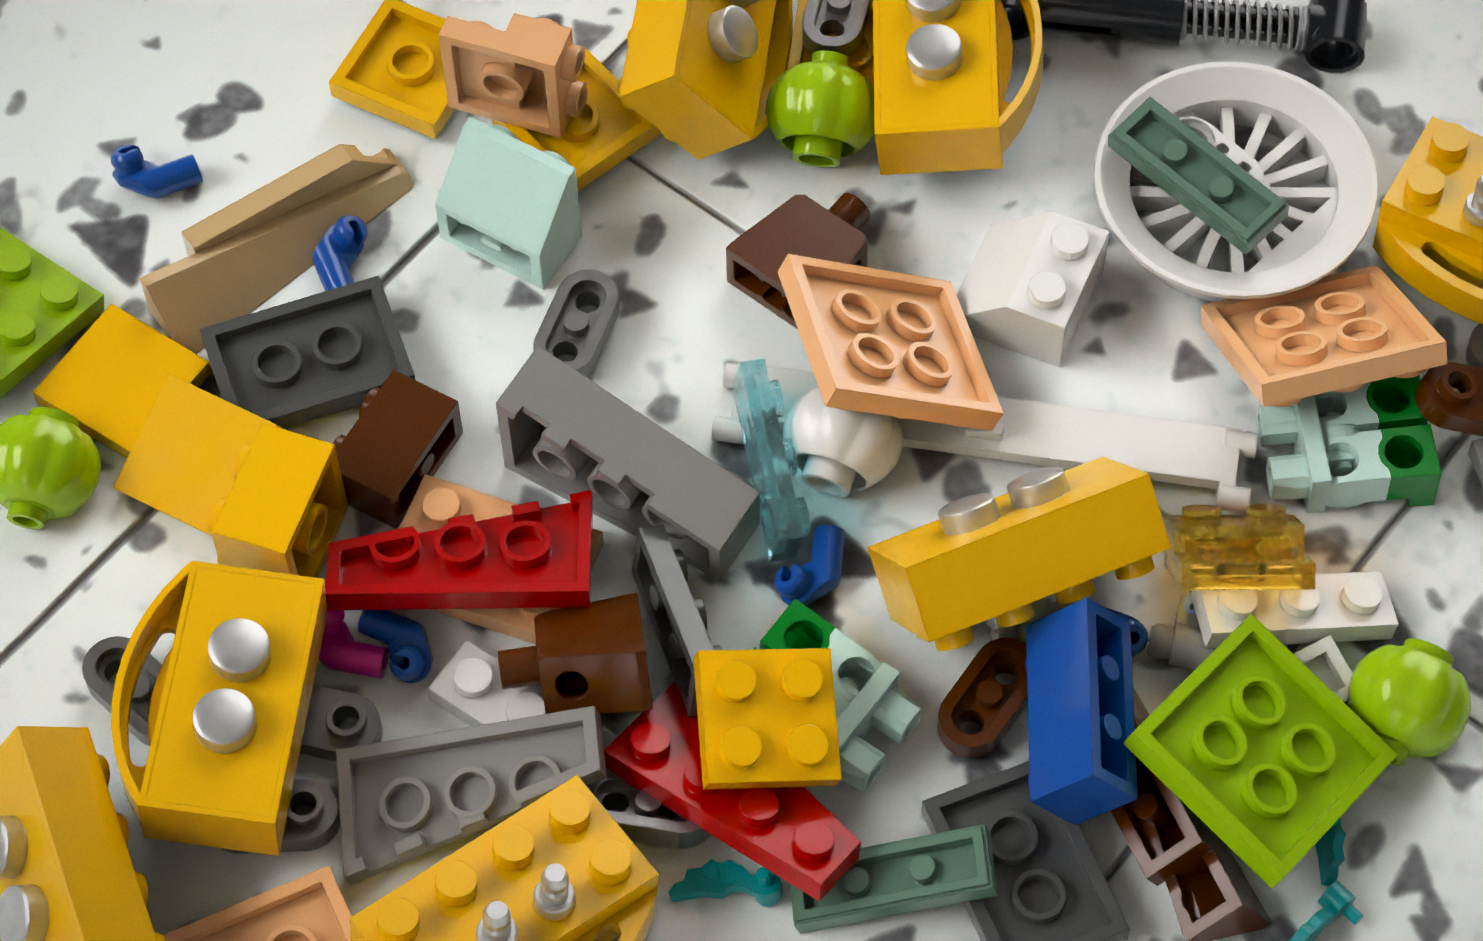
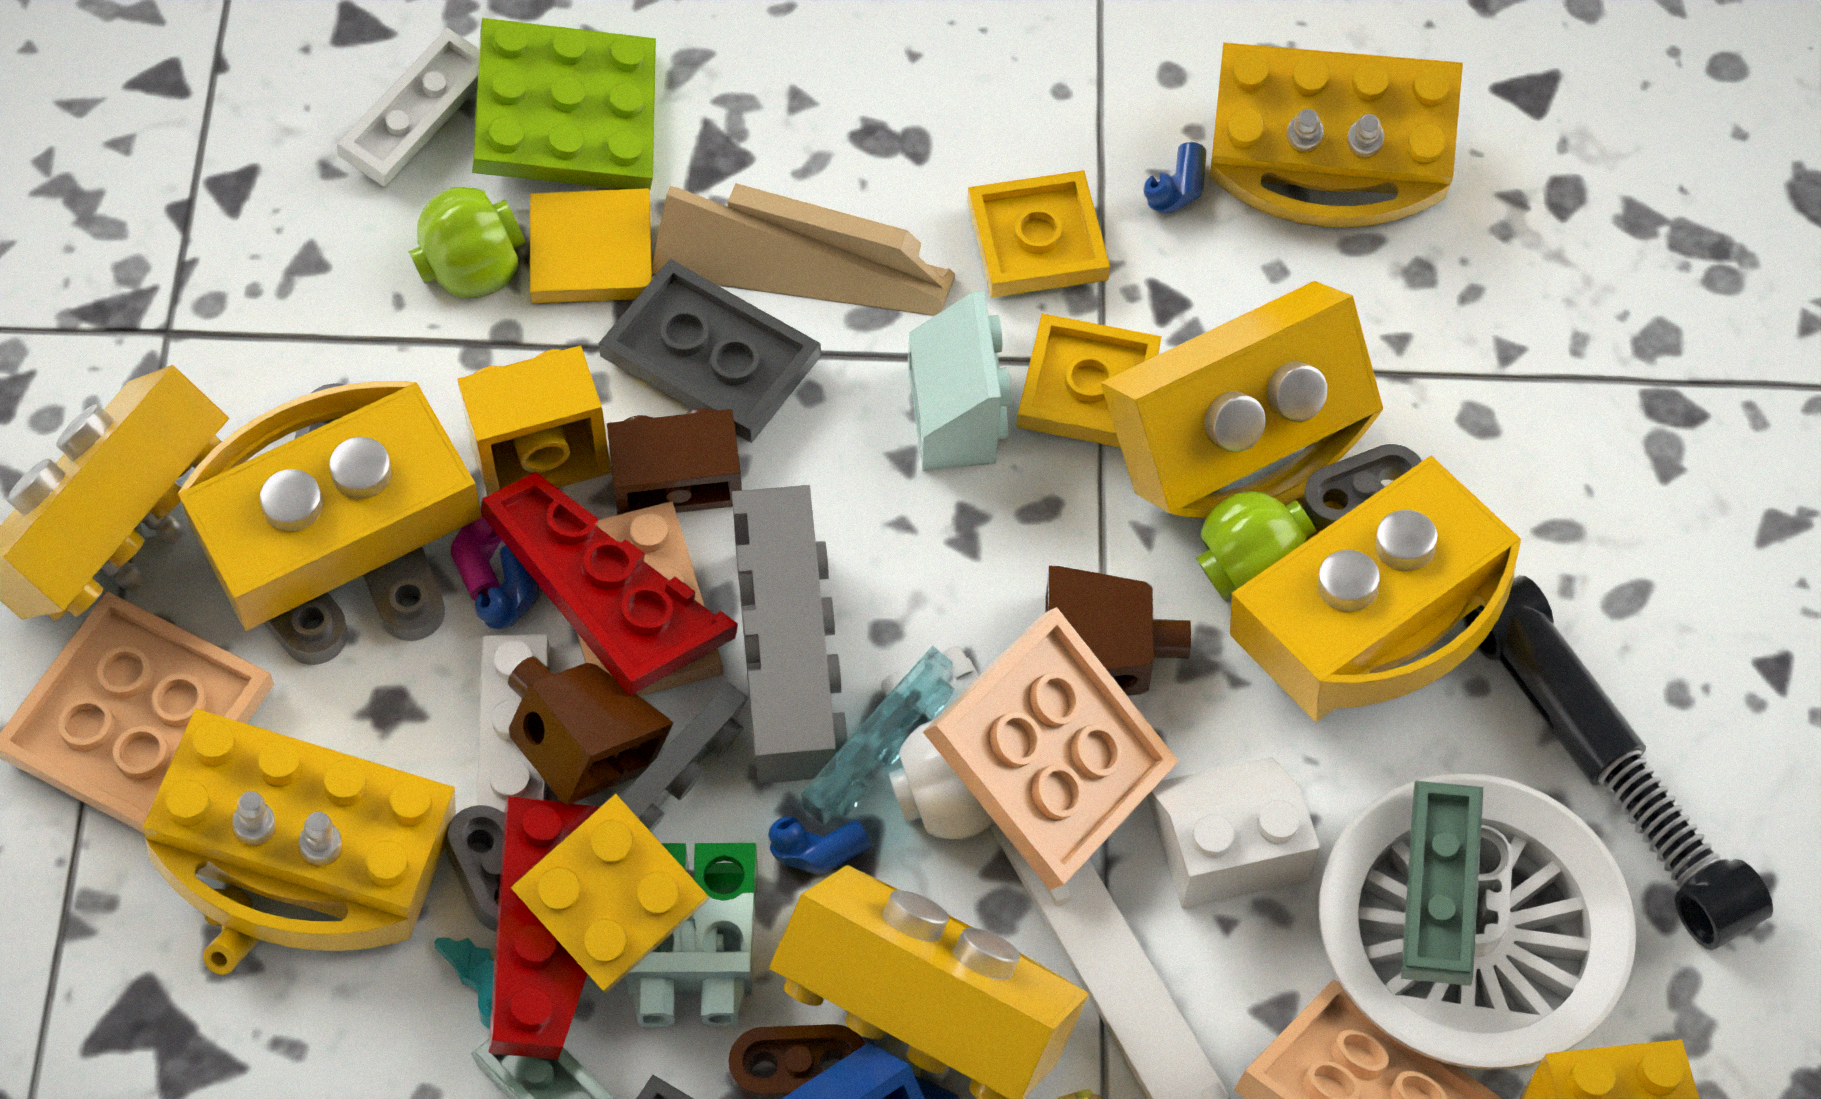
camera: 50 degrees right, 0 degrees up
blue arm [111,145,203,198] -> none
yellow tile [113,373,284,534] -> none
blue arm [312,215,368,291] -> none
light grey wing [336,706,607,885] -> none
light nougat plate [439,13,588,138] -> none
flat silver plate [533,270,619,378] -> none

